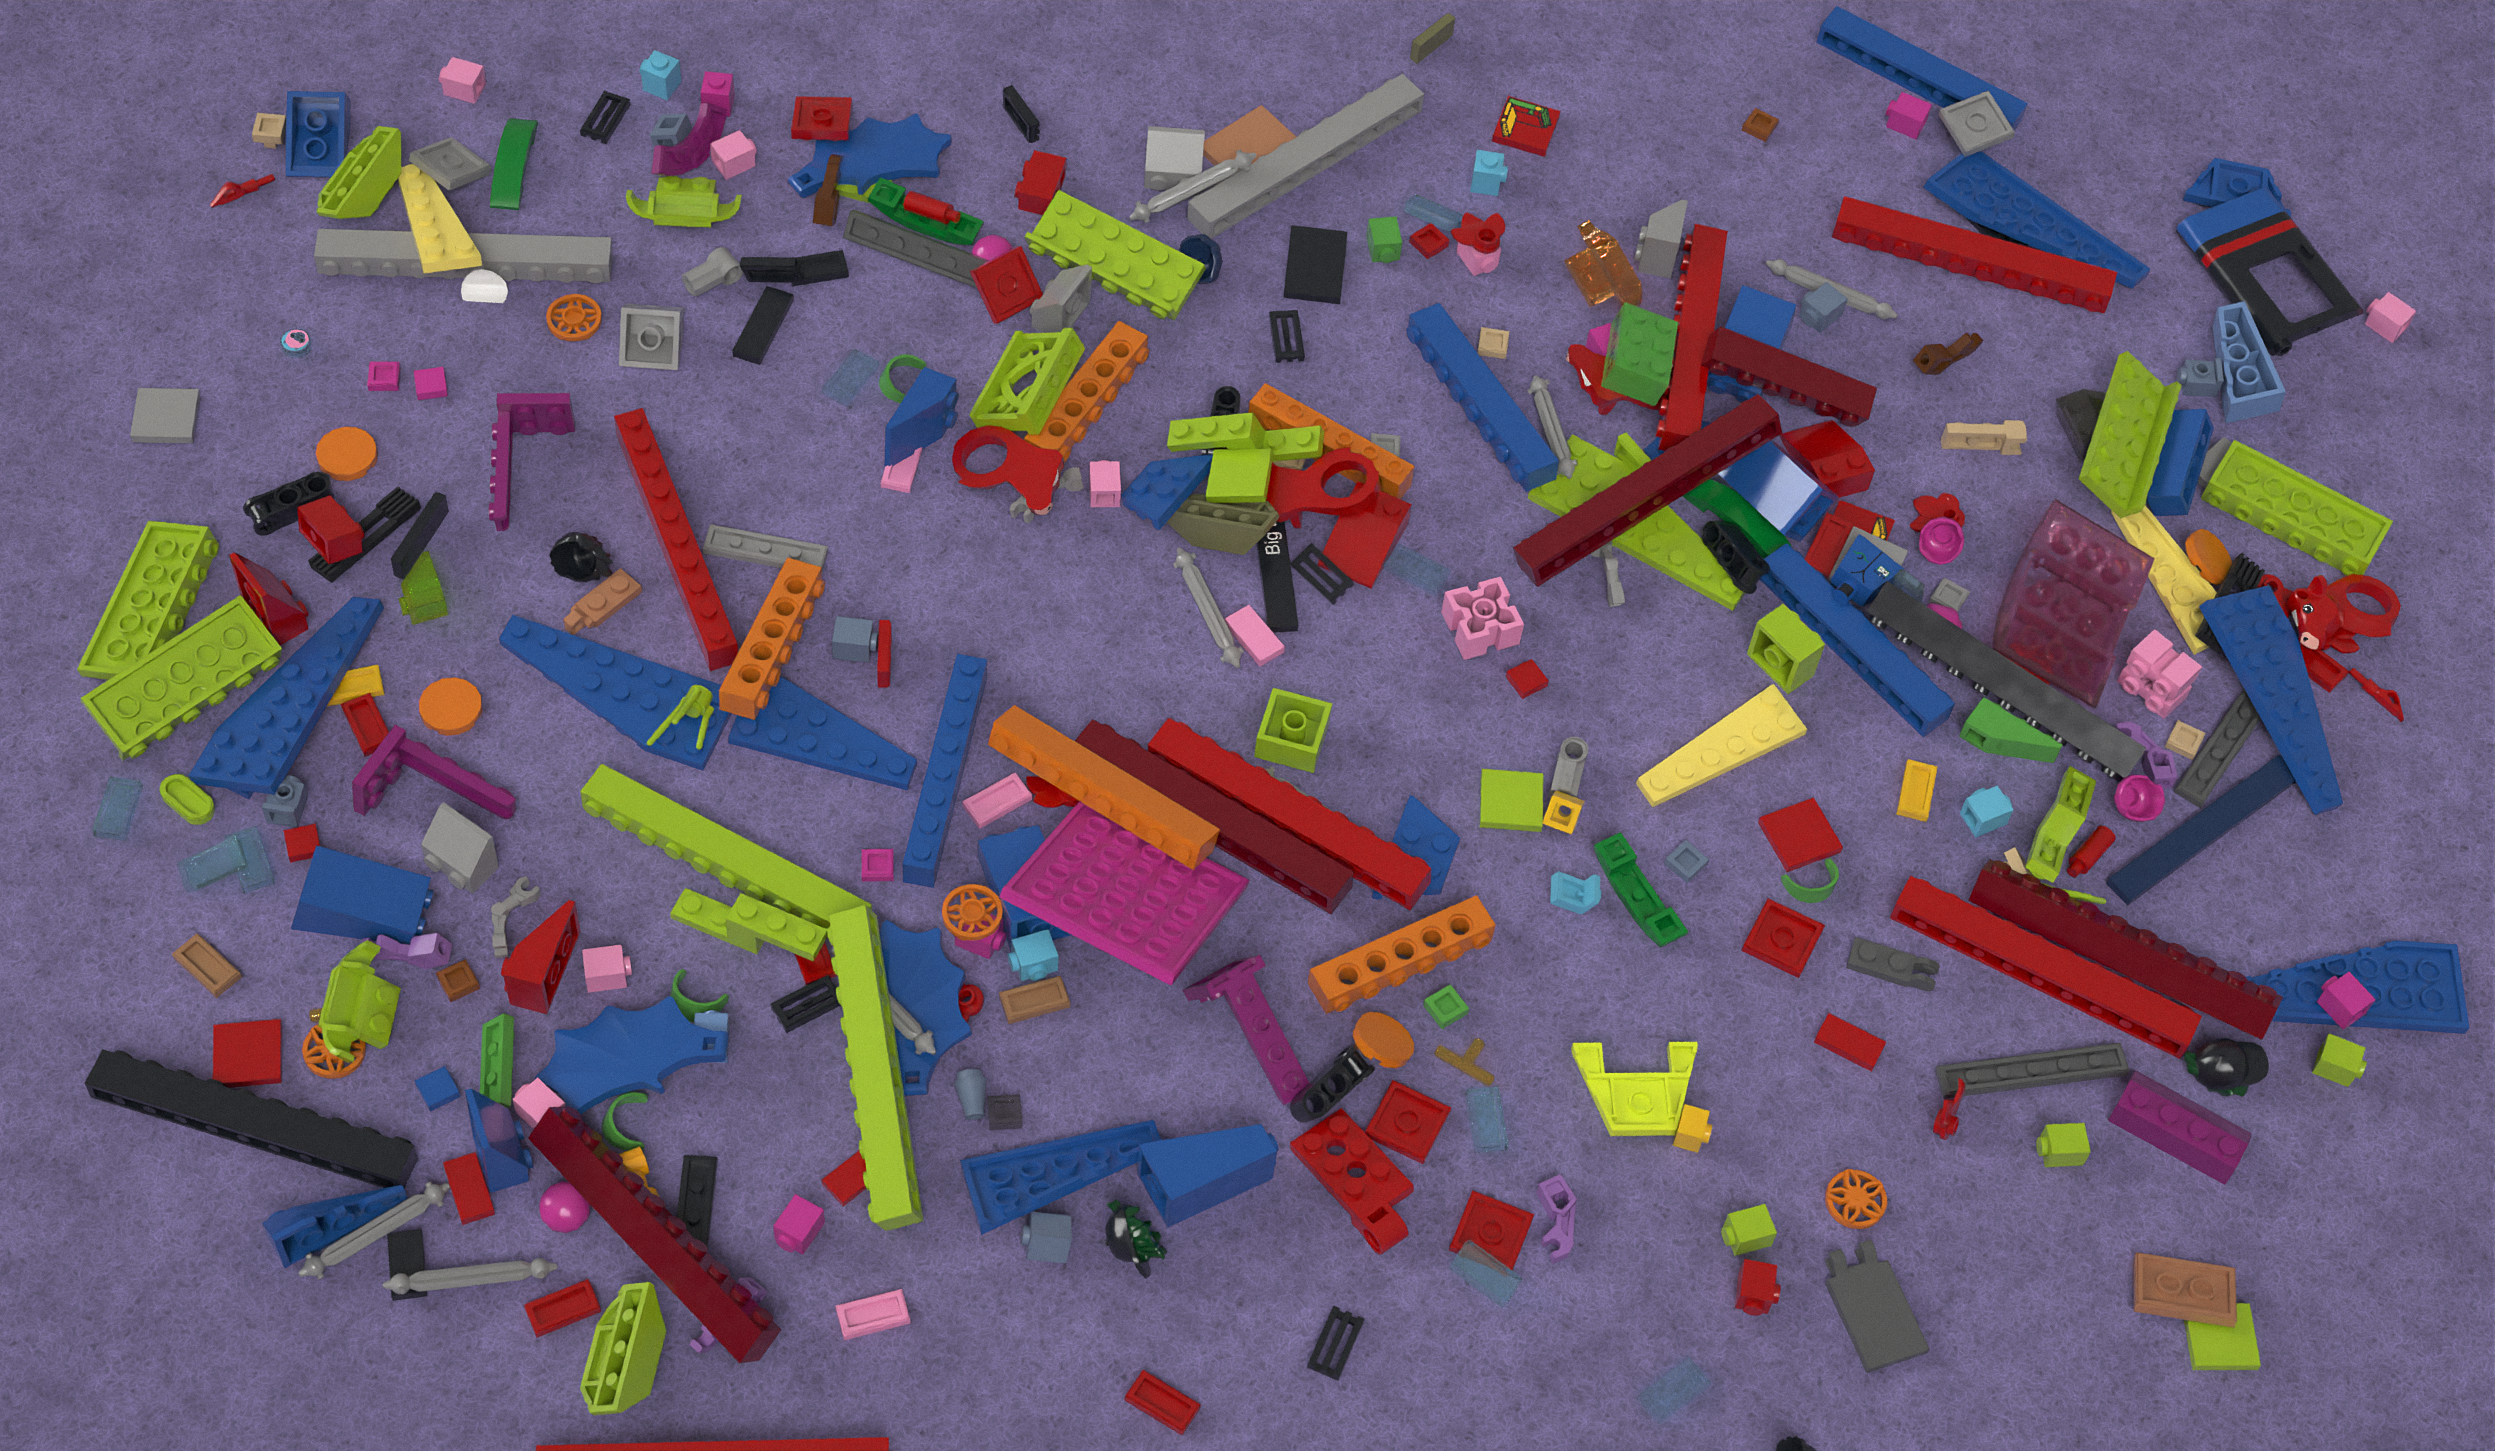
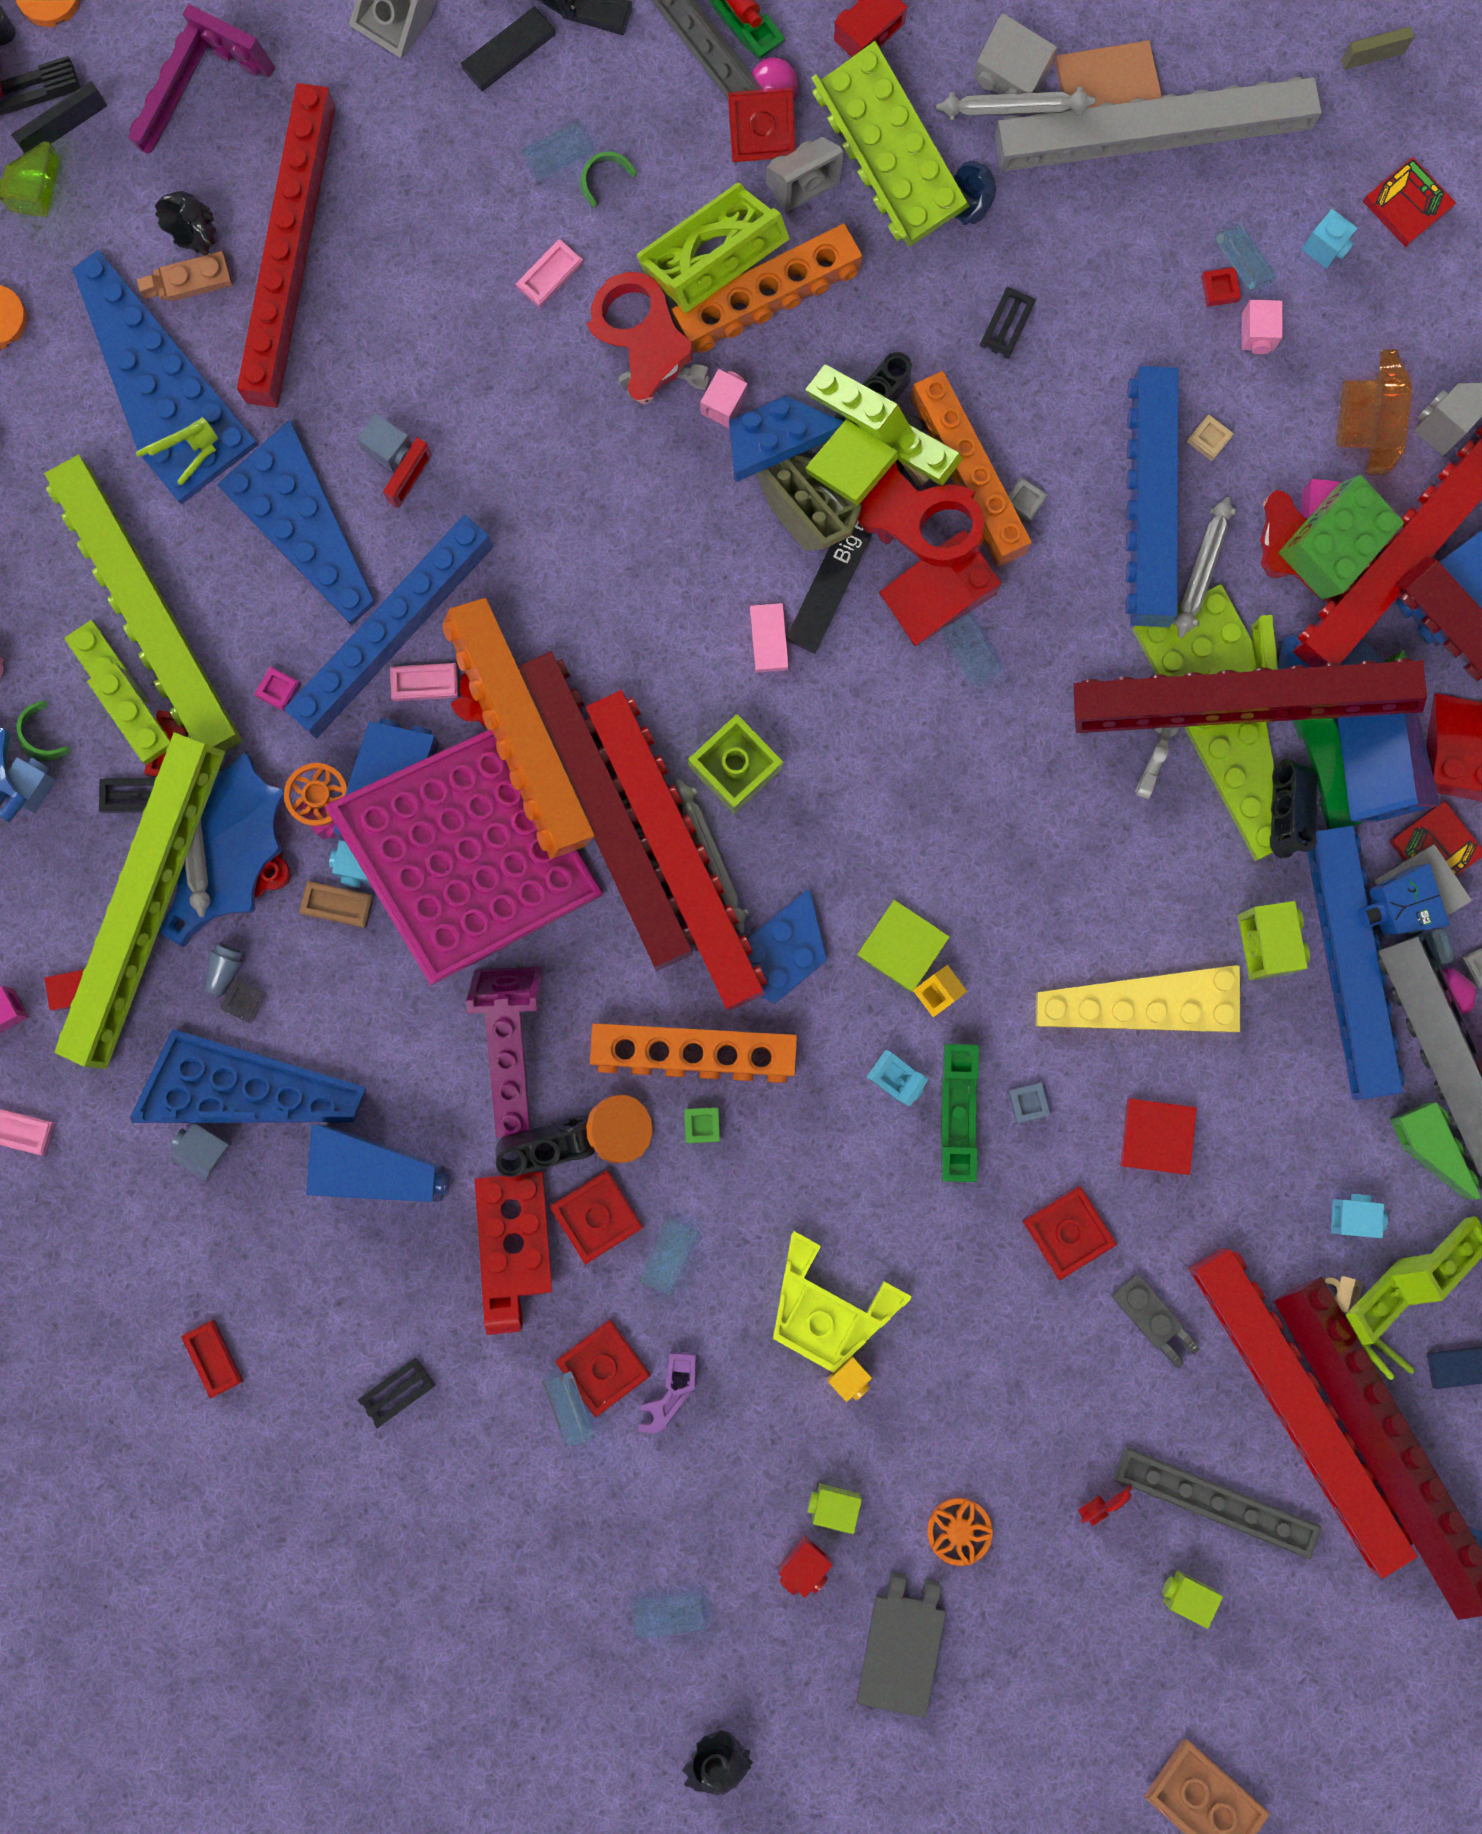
camera: 35 degrees right, 25 degrees up
light grey tile [703,524,828,571] -> none
orange brick [719,557,825,720] -> none
blue slope [884,367,959,466] -> none
hair [1105,1199,1168,1279] -> none
light grey wheel [1173,547,1244,668] -> none
black tile [1283,225,1348,304] -> none
black tile [1290,543,1354,605] -> none
bright green brick [1366,216,1402,263] -> none
clear yellow piece [1434,1038,1495,1086] -> none
bright pink brick [1441,576,1524,660] -> none
red plate [1451,212,1505,254] -> none
red tile [1506,659,1549,699] -> none
light grey piece [1549,737,1588,798] -> none
bright green helmet [1781,858,1839,903] -> none
red tile [1804,512,1854,579] -> none
red tile [1814,1013,1887,1072] -> none
yellow tile [1896,759,1938,822] -> none
red cylinder [2067,825,2116,878] -> none
magenta slope [2108,1070,2252,1185] -> none
black hair [2184,1038,2269,1097] -> none

